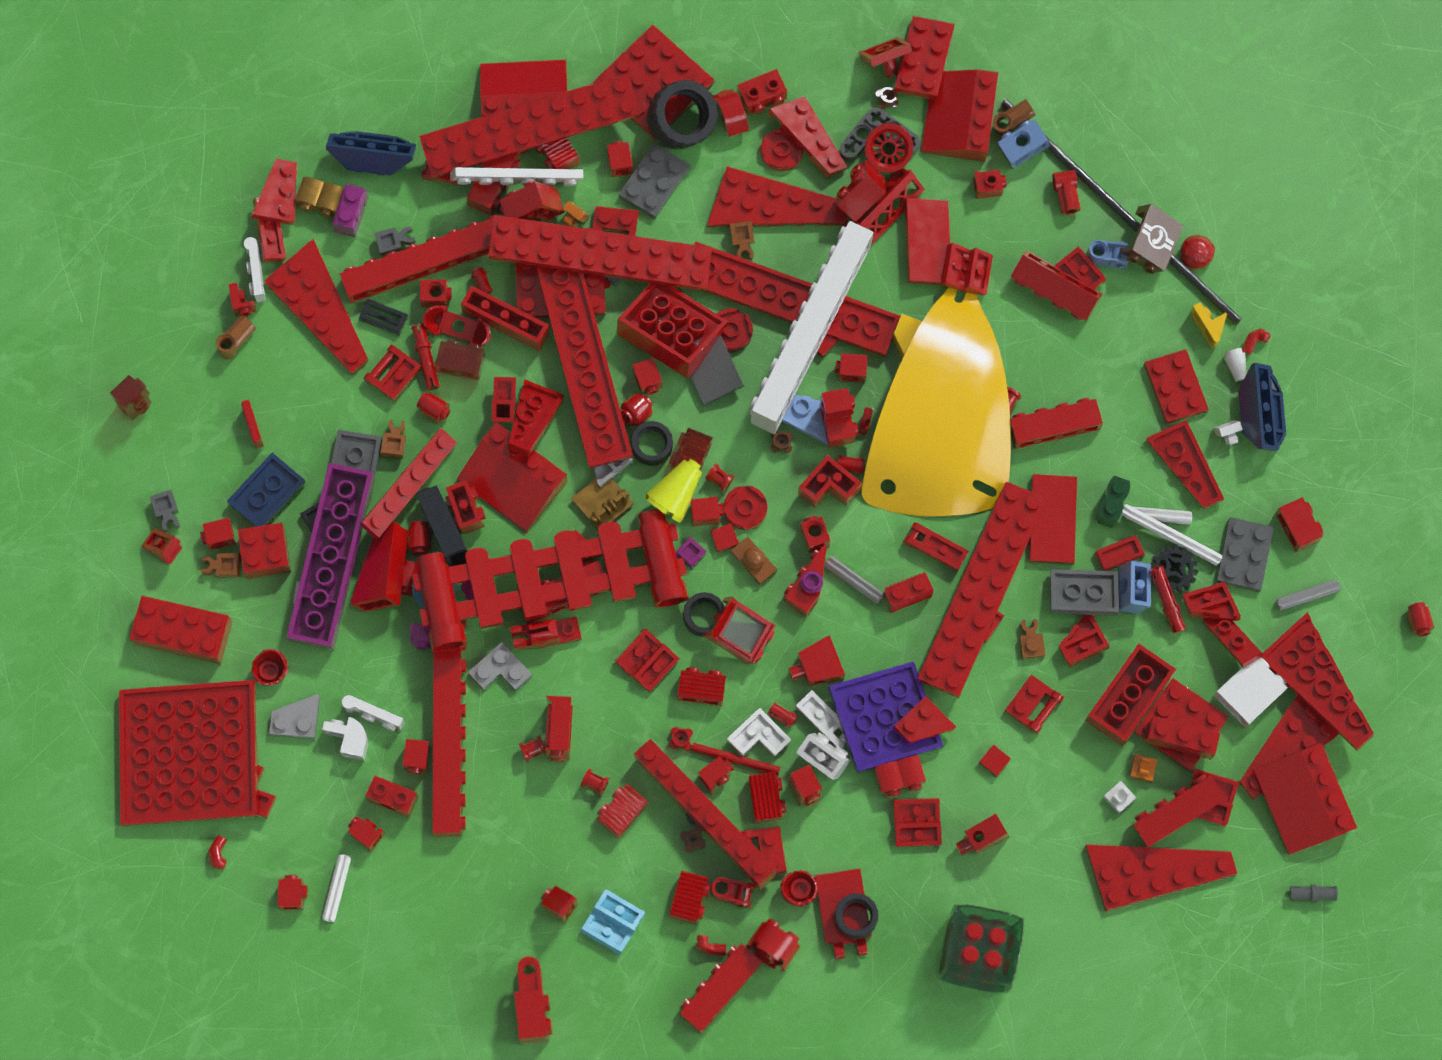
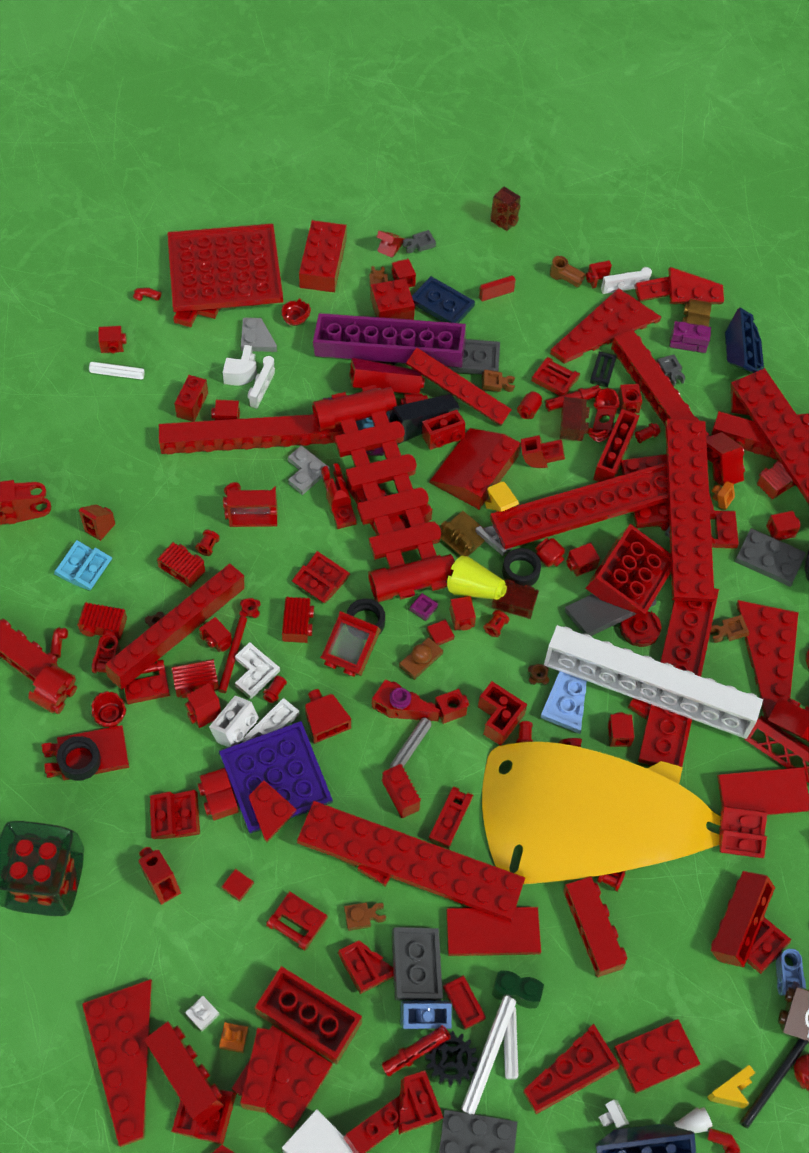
camera: 85 degrees right, 15 degrees down
red brick [347,816,385,851] -> none
white plate [450,167,583,186] -> none
red wing [508,379,565,457] -> none
red tile [723,486,768,530] -> none
red brick [819,388,859,448] -> none
none -> yellow slope [484,482,519,512]

